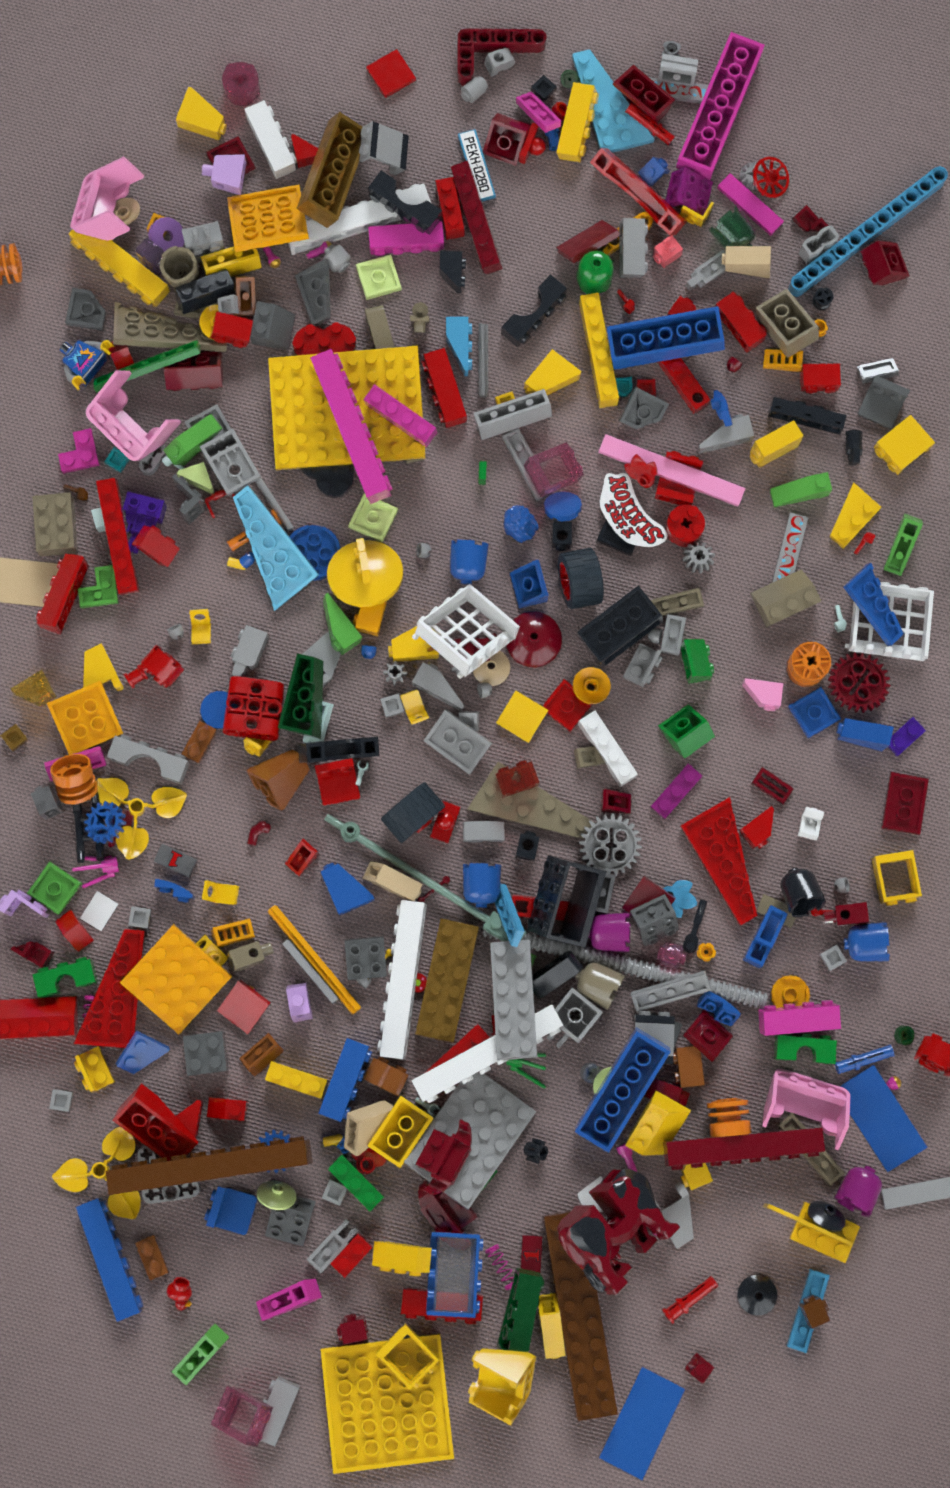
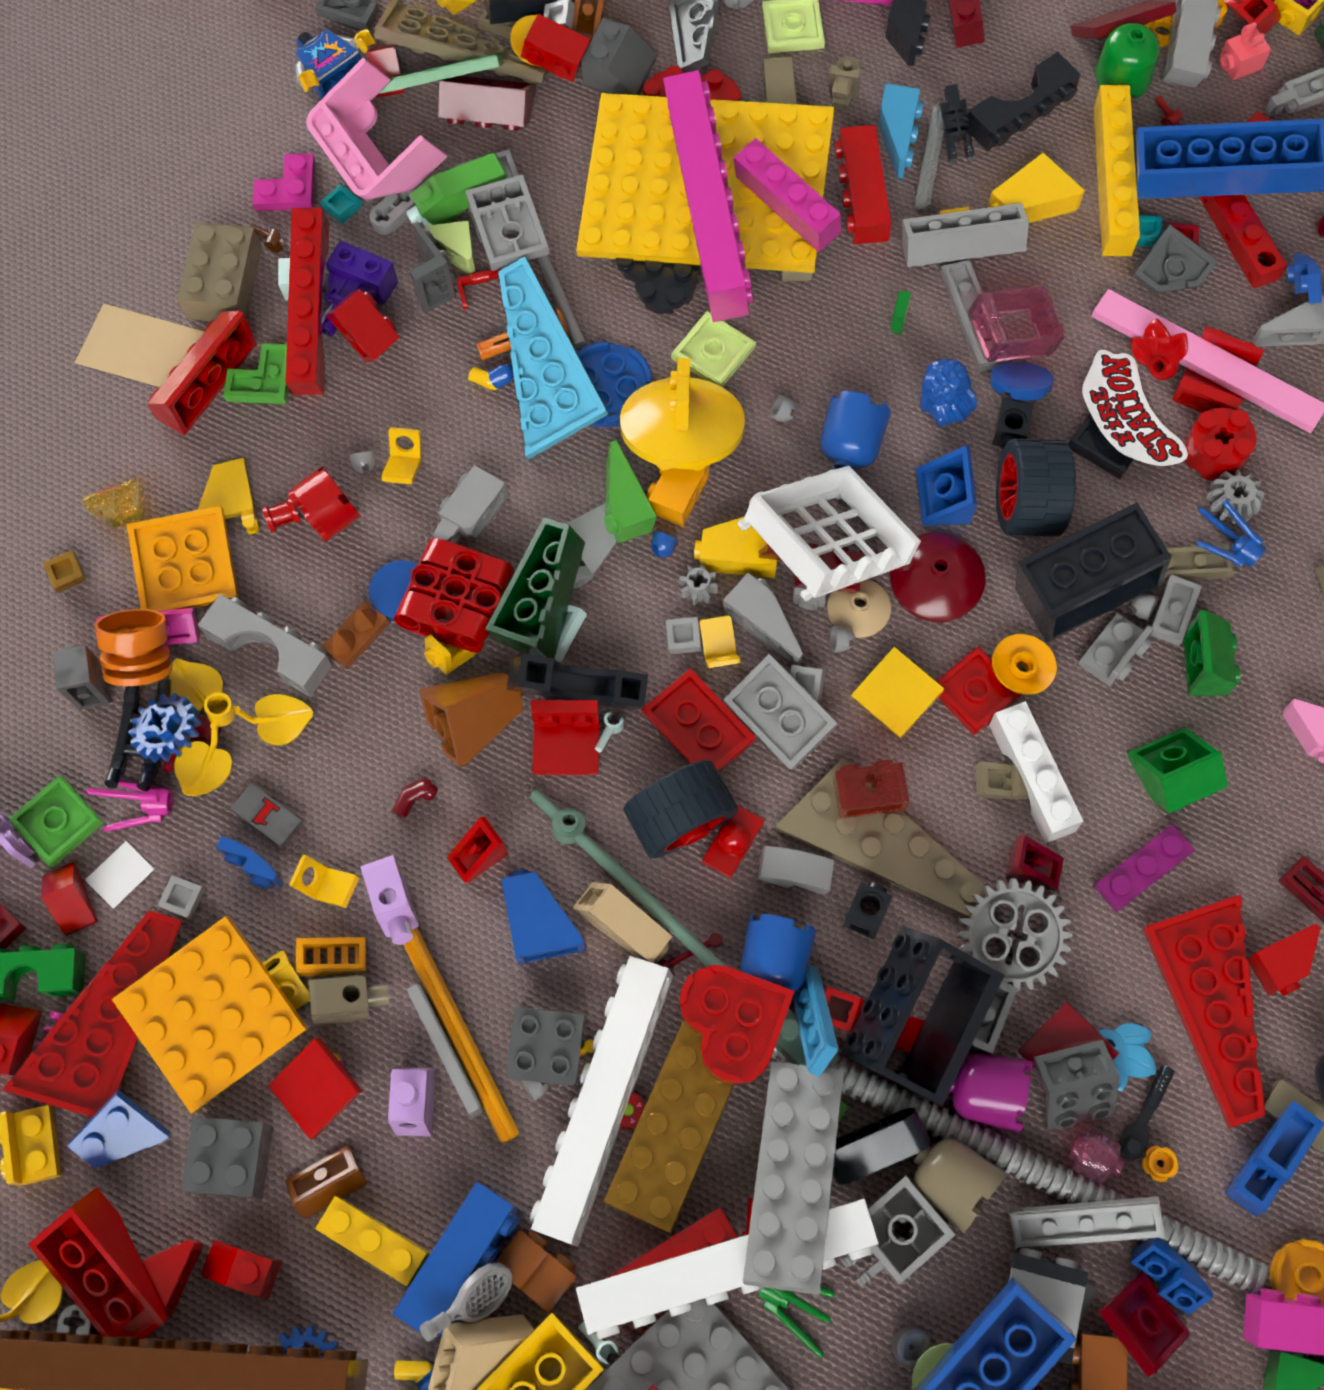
camera: 20 degrees right, 10 degrees down
none -> lavender torso [360,855,419,945]
none -> light grey piece [420,1262,513,1341]
none -> red plate [641,668,756,773]
none -> red plate [679,964,794,1085]
none -> black hinge [940,84,975,164]
none -> blue plant [1197,500,1266,568]

